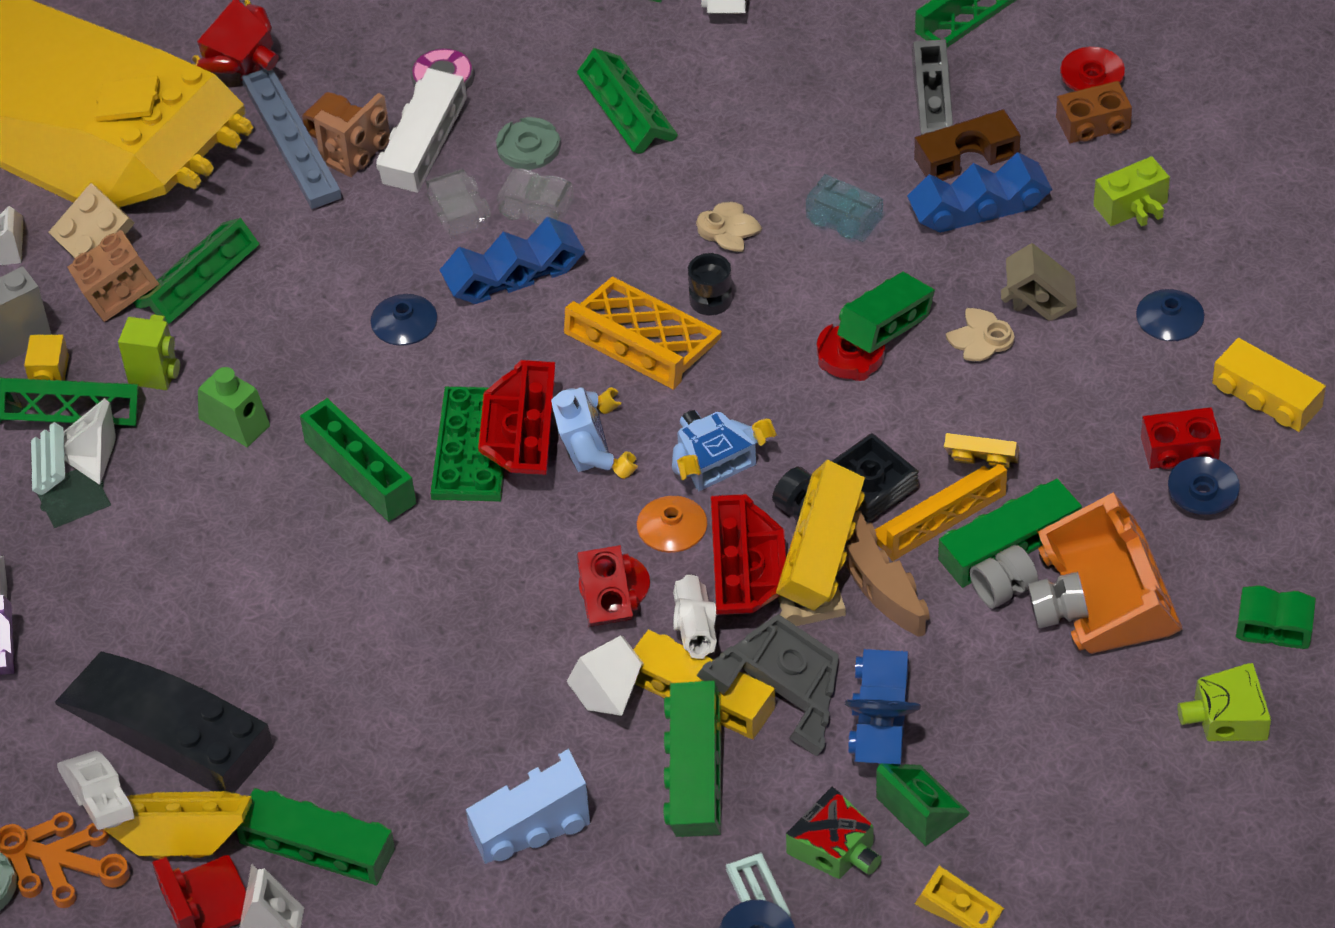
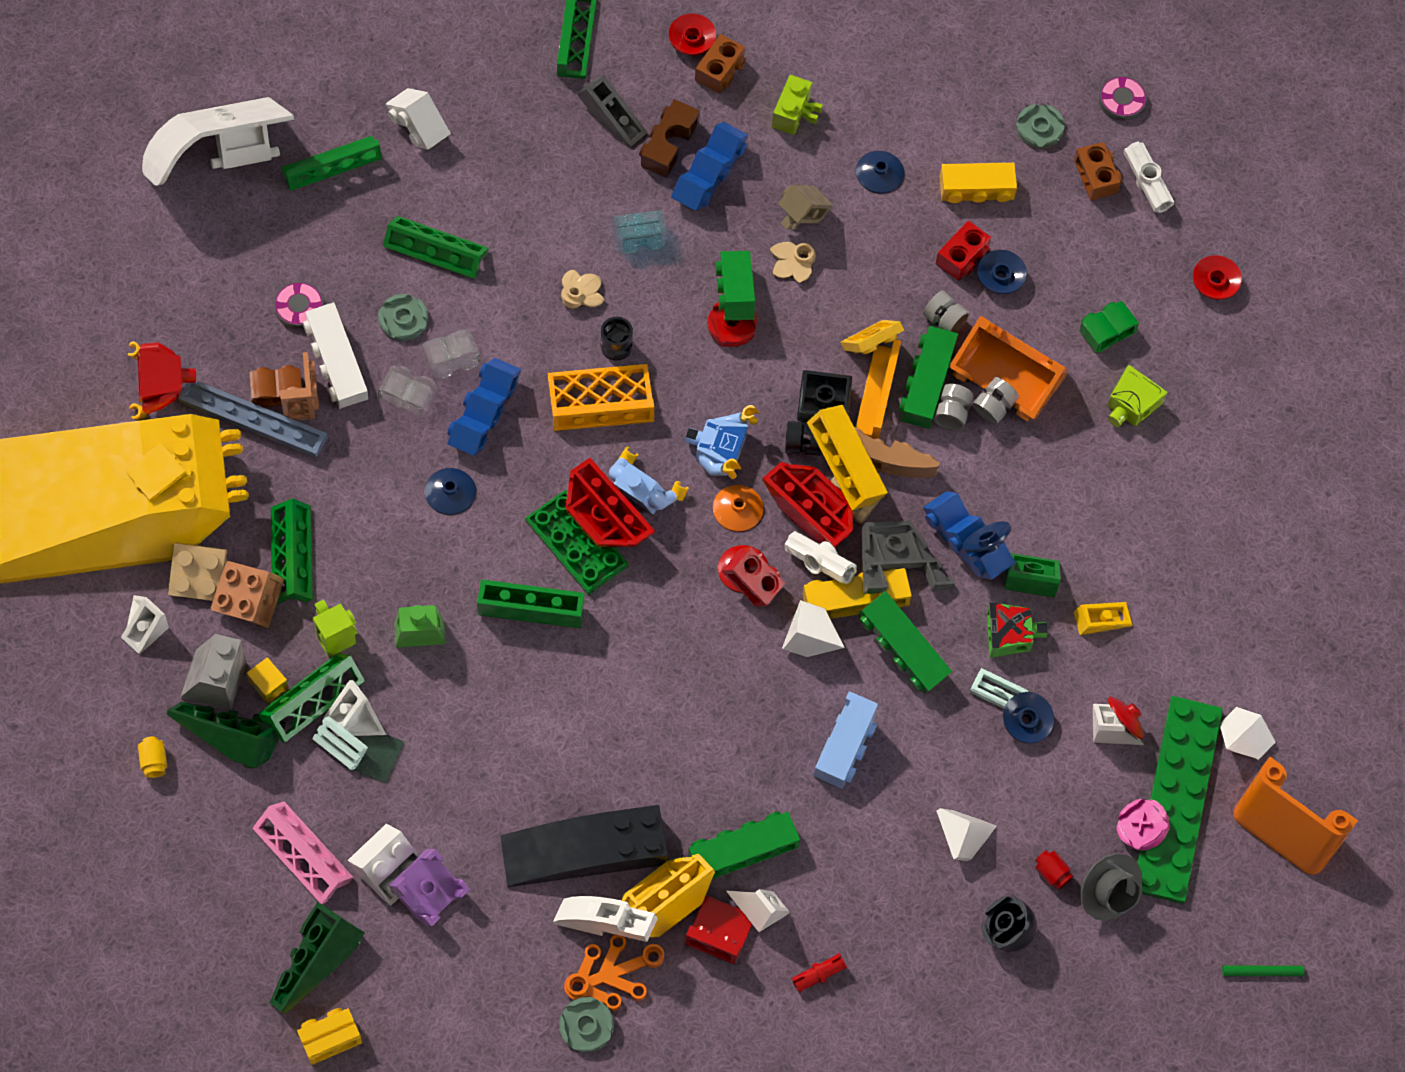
camera: 50 degrees left, 15 degrees up
none -> light grey wheel [923,290,970,333]

